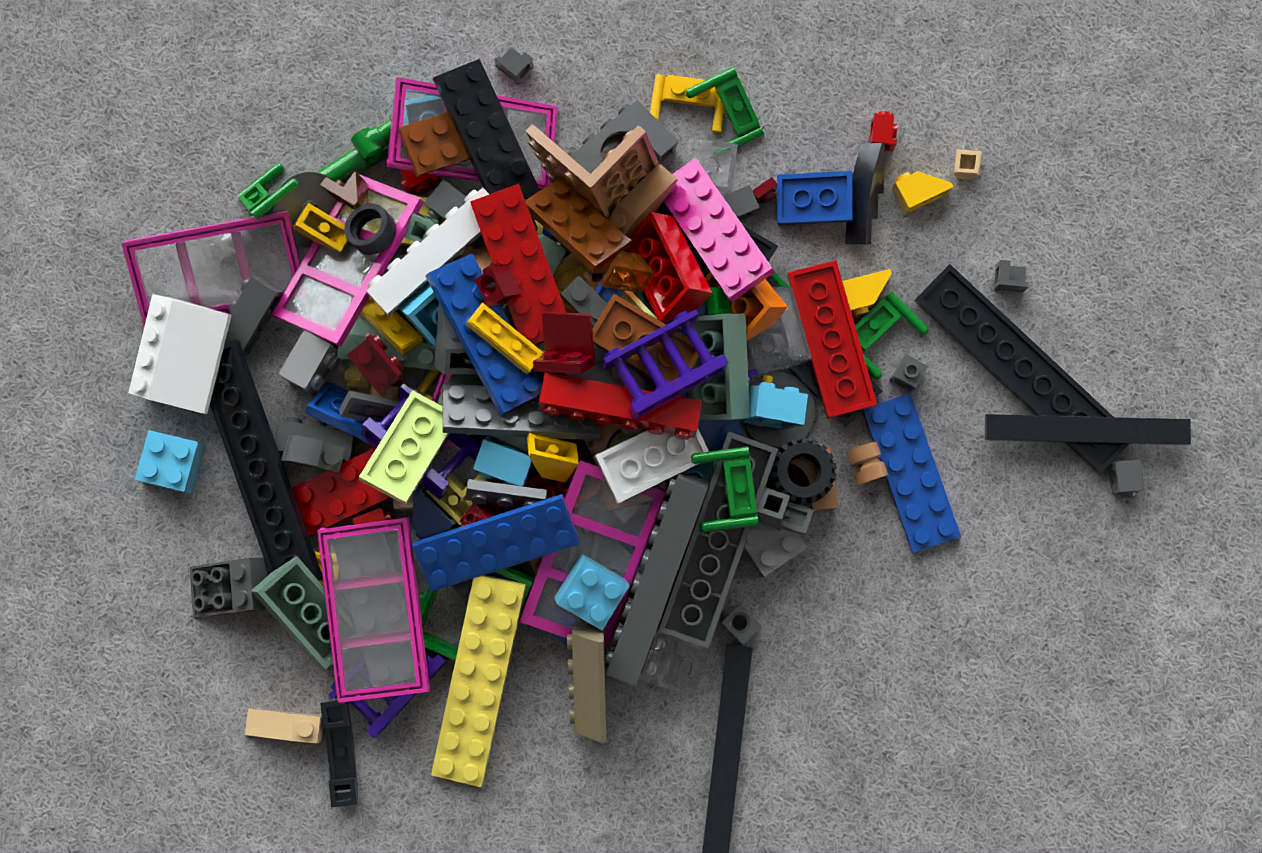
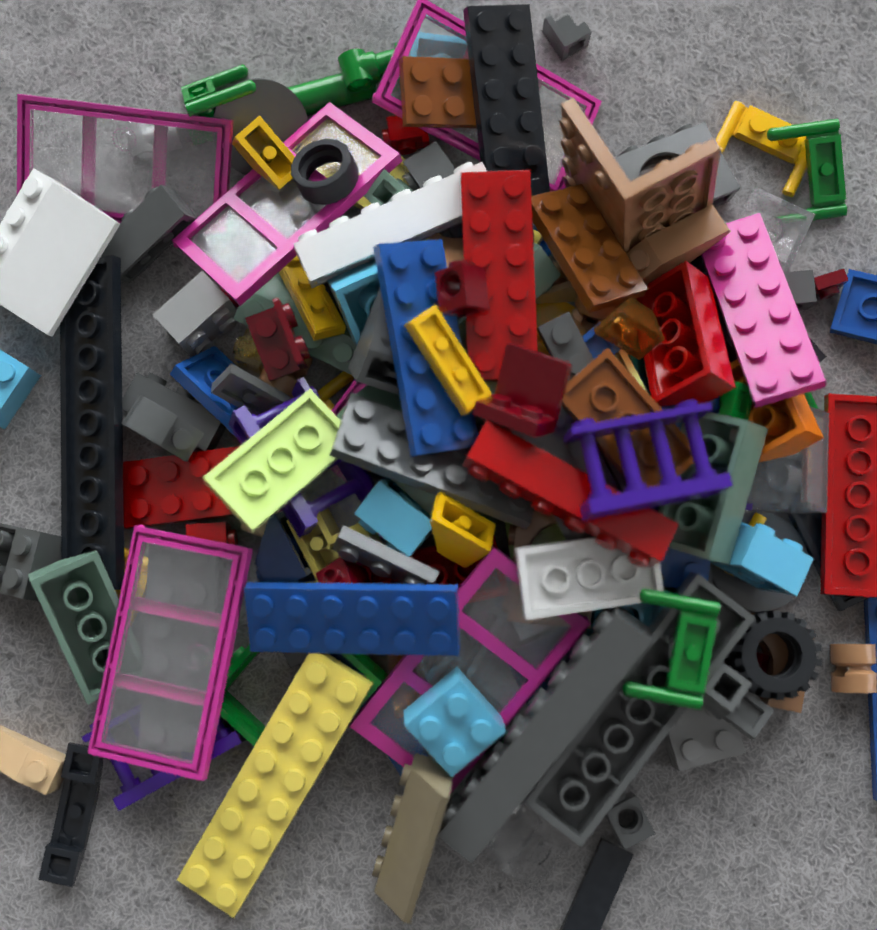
camera: 20 degrees right, 0 degrees up
slope [320,172,368,210] -> none

